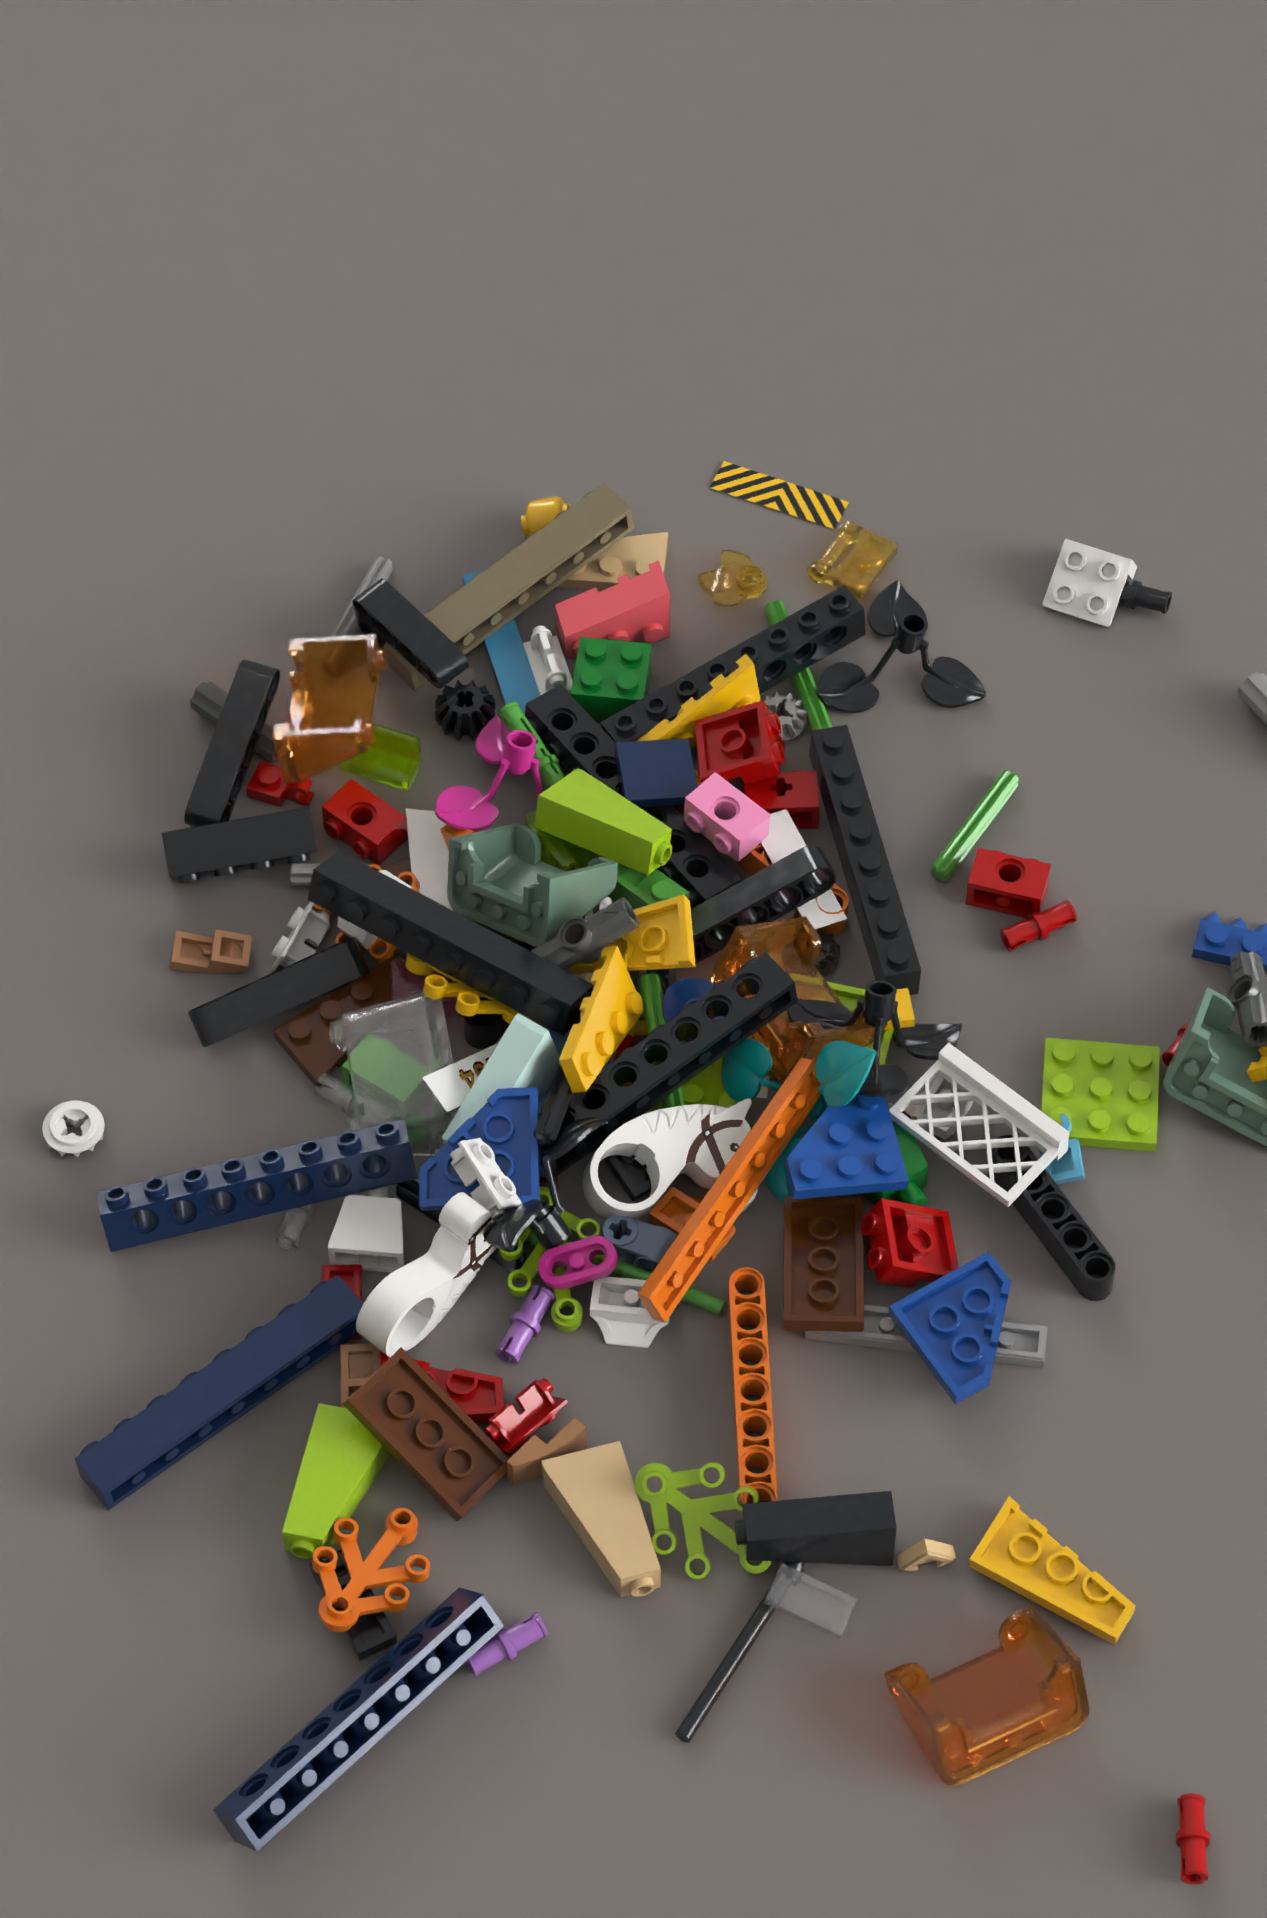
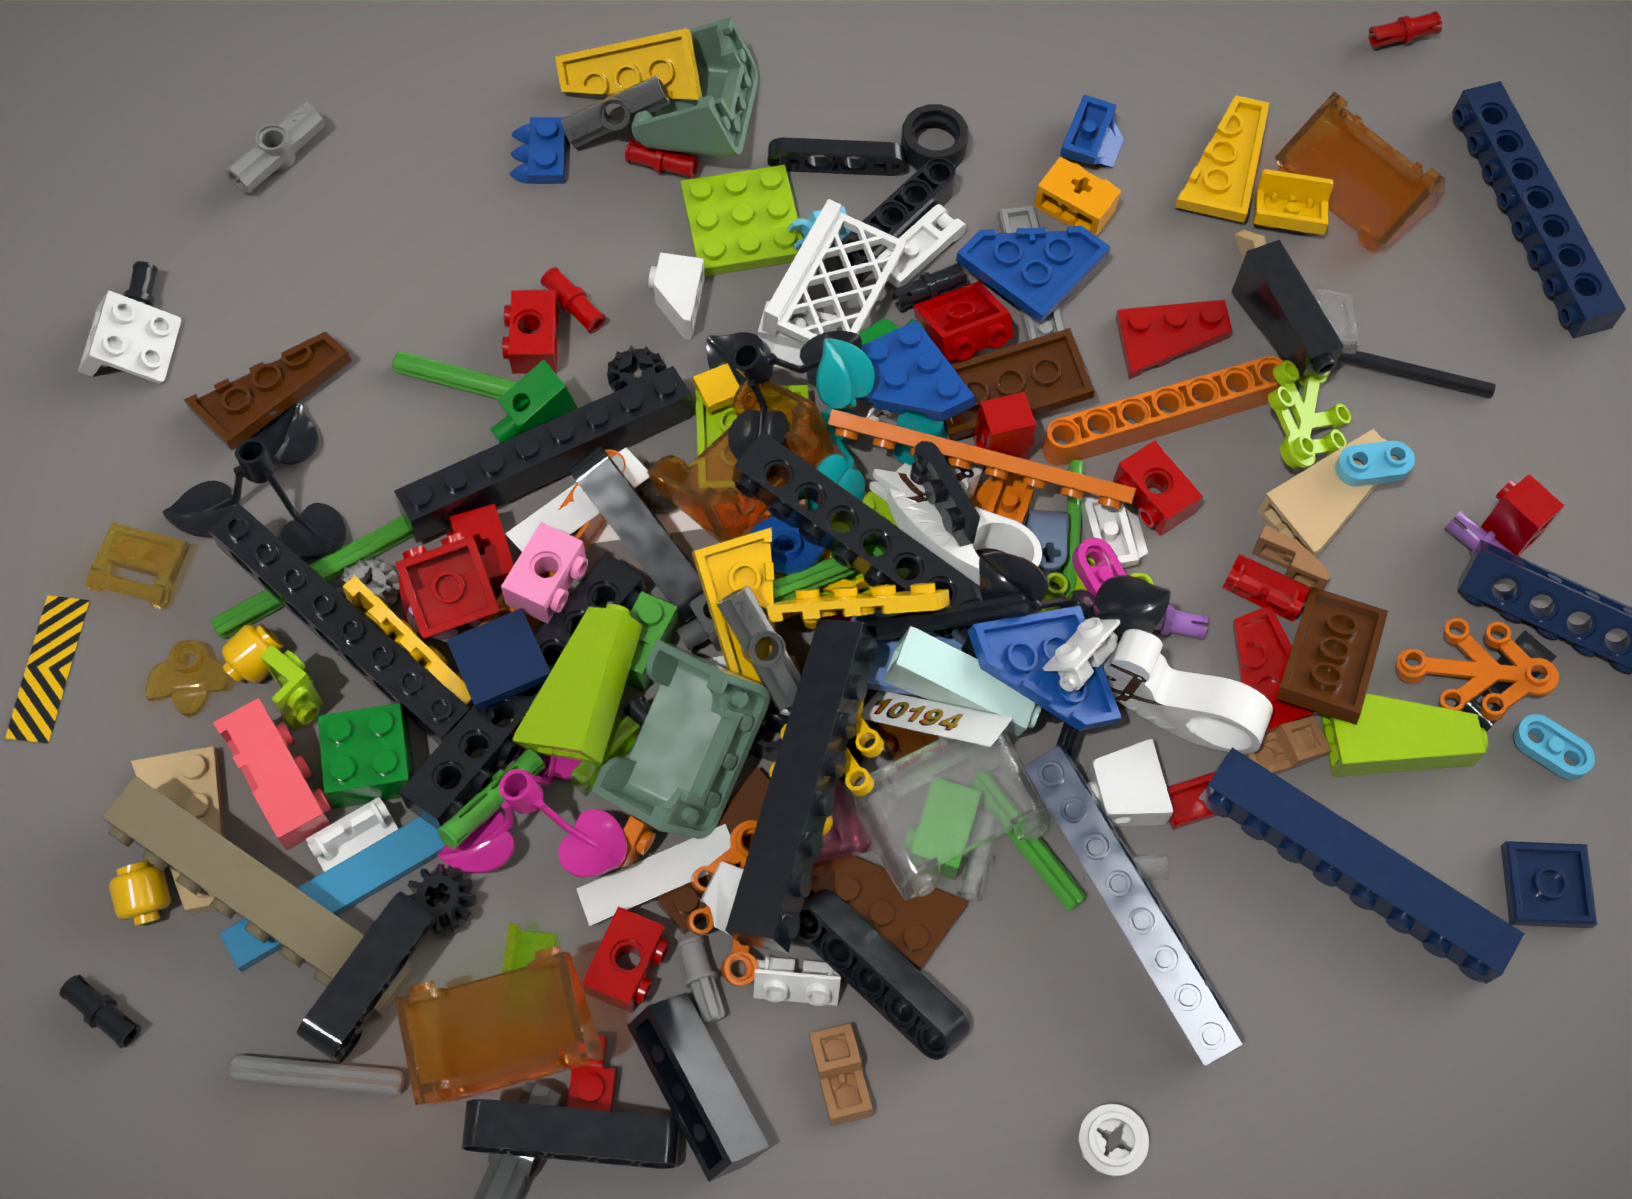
camera: 110 degrees left, 10 degrees up
none -> black pin [59,974,141,1048]
none -> reddish brown wing [184,331,352,451]
none -> yellow head [222,624,284,683]
none -> lime bracket [260,644,324,732]
none -> green torso [490,360,578,443]
none -> black gear [607,345,666,392]
none -> white slope [648,252,705,340]
none -> black beam [767,137,905,176]
none -> white plate [876,204,967,288]
none -> black pin [891,262,967,311]
none -> black tyre [901,104,968,170]
none -> black plate [910,441,980,547]
none -> red brick [973,392,1036,471]
none -> light orange brick [1034,157,1121,236]
none -> blue slope [1060,94,1124,167]
none -> red brick [1113,440,1203,537]
none -> red wing [1115,299,1232,380]
none -> yellow bracket [1253,169,1333,235]
none -> medium azure plate [1335,441,1415,486]
none -> dark blue brick [1452,81,1626,339]
none -> red brick [1481,474,1565,556]
none -> dark blue tile [1501,841,1597,928]
none -> medium azure plate [1513,714,1595,780]

